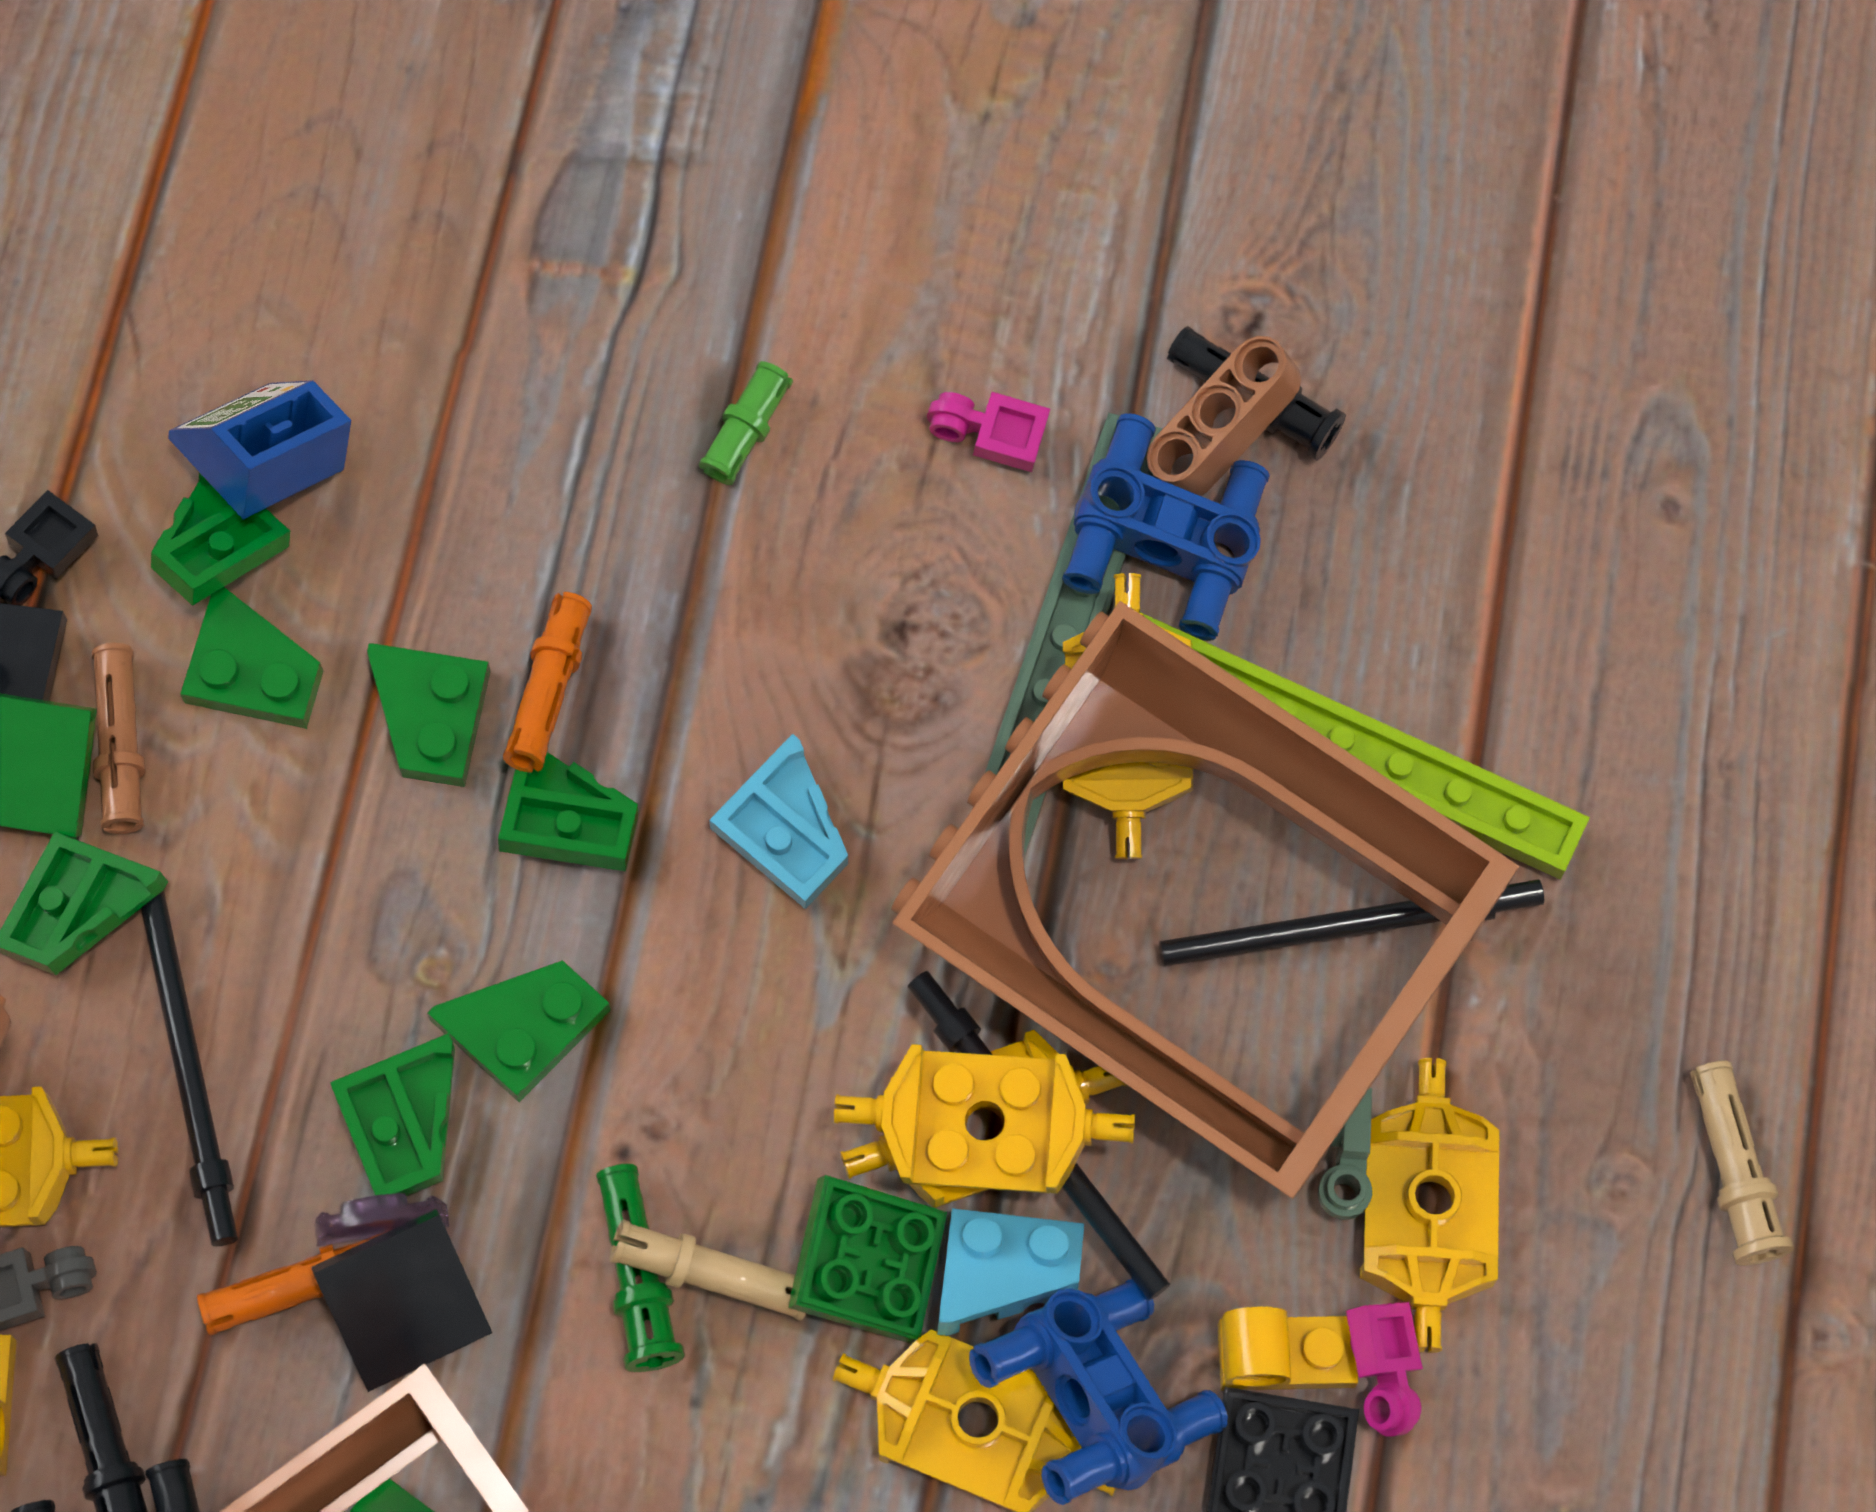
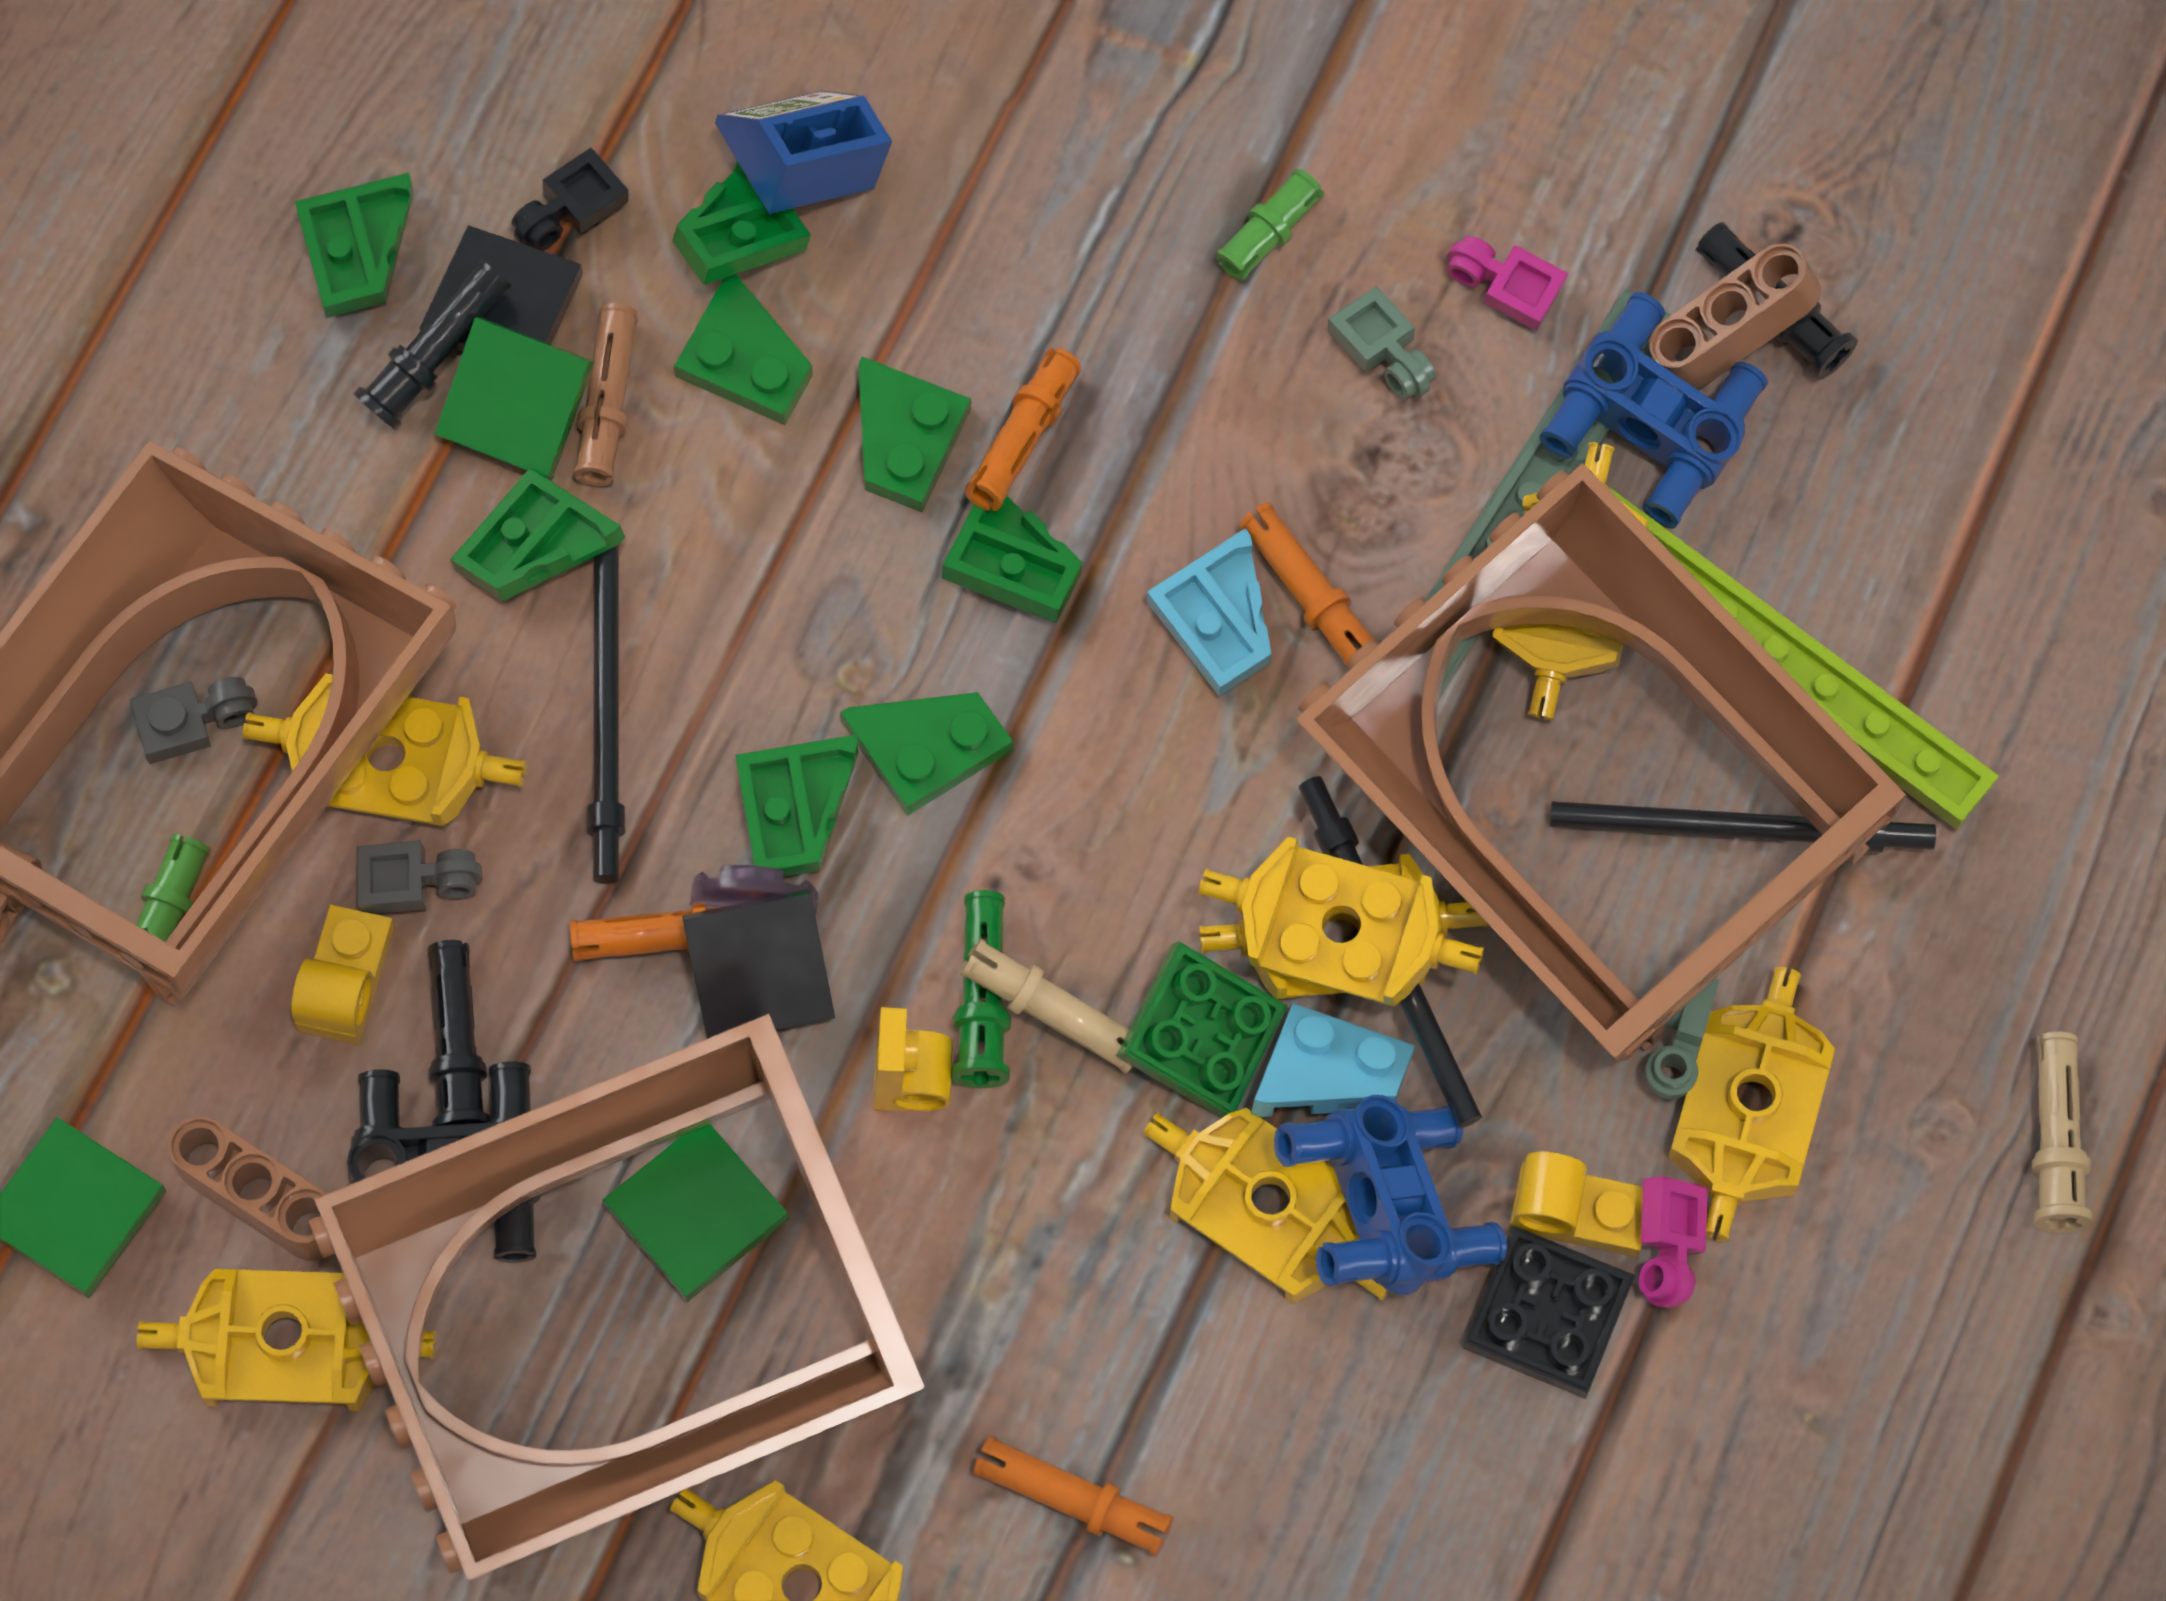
camera: 15 degrees right, 0 degrees up
none -> yellow plate [873,1007,953,1111]
none -> orange pin [1239,503,1380,670]
none -> sand green plate [1328,286,1436,400]

